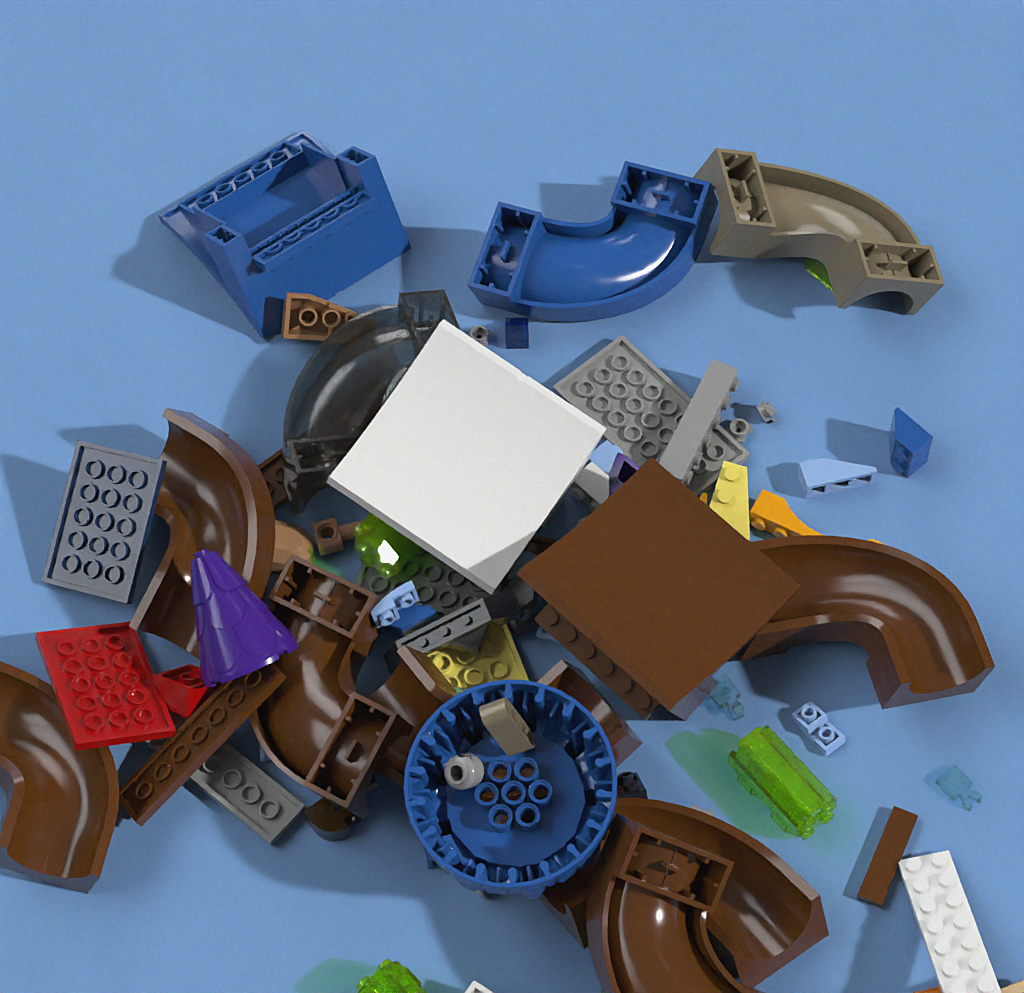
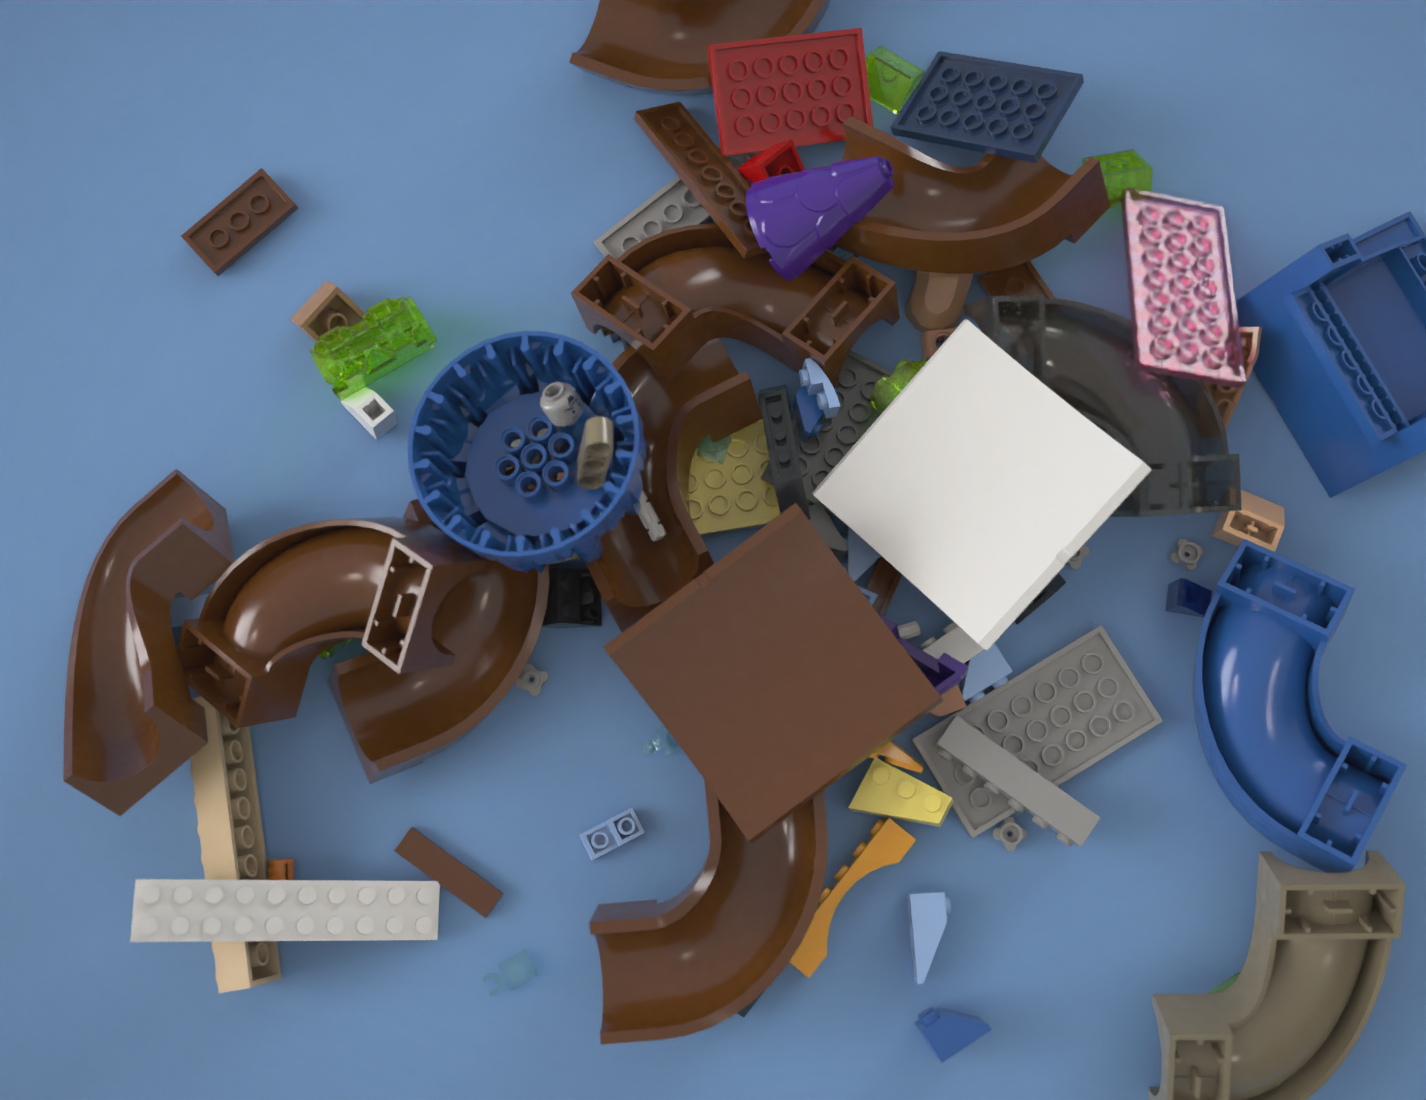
camera: 100 degrees right, 20 degrees up
clear neon green brick [728,725,837,840] -> none
light grey plate [756,398,776,423] -> none
none -> clear neon green slope [866,46,925,114]
none -> clear neon green slope [1082,149,1152,208]
none -> clear pink plate [1120,187,1246,388]
none -> light nougat slope [1212,486,1285,552]

